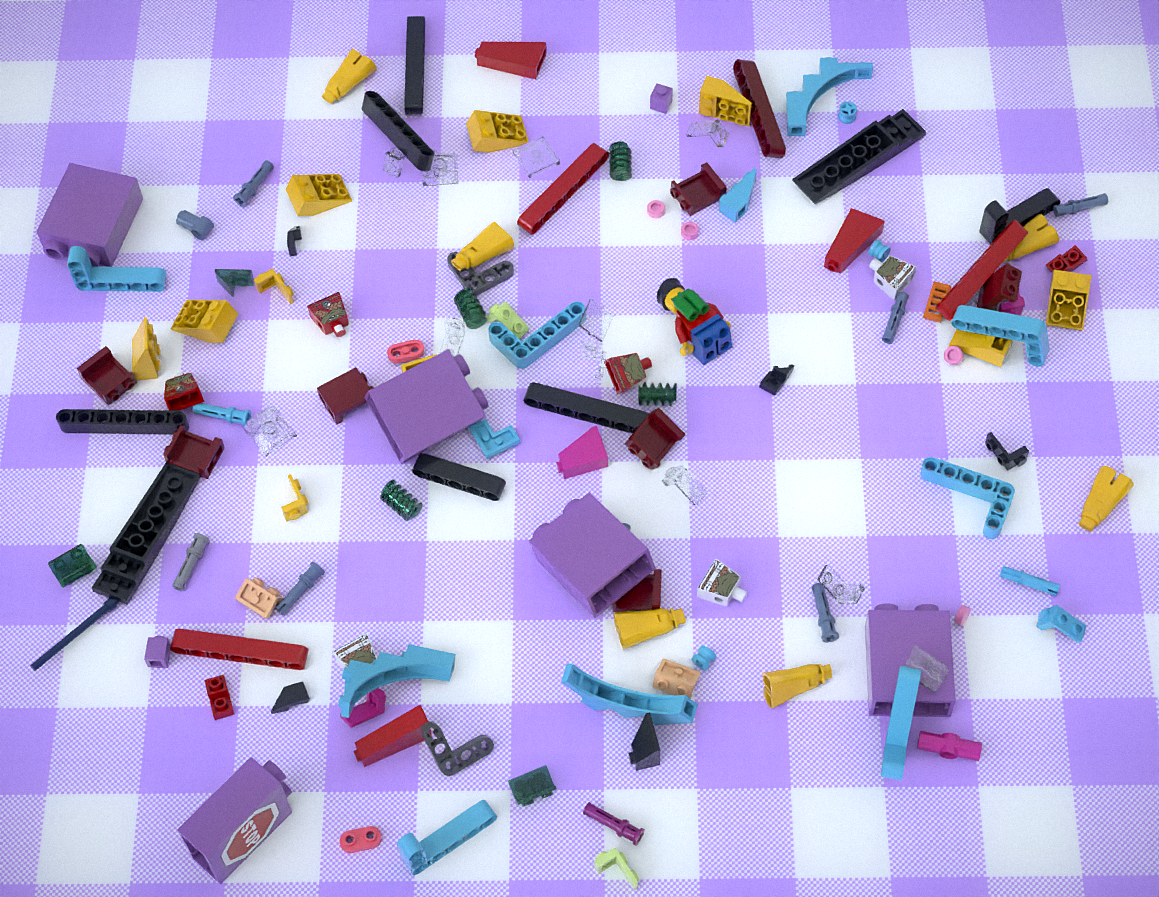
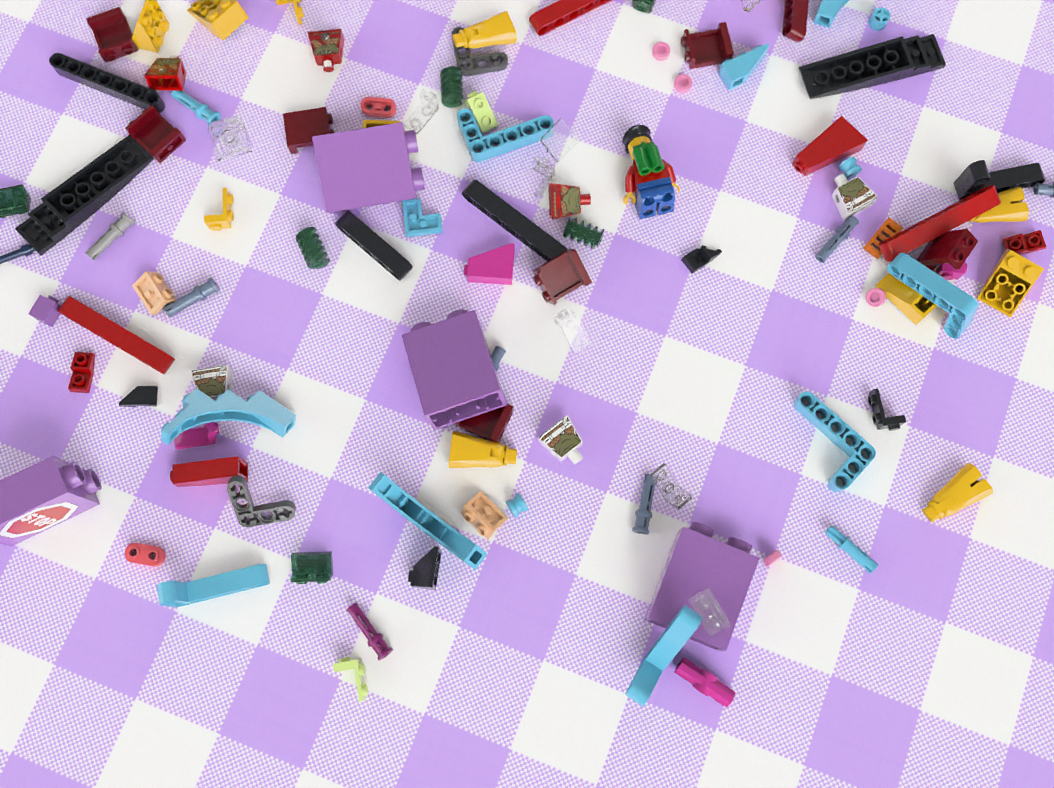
camera: 20 degrees right, 15 degrees up
yellow piece [762,664,832,709] -> none
medium azure bracket [1036,605,1086,643] -> none

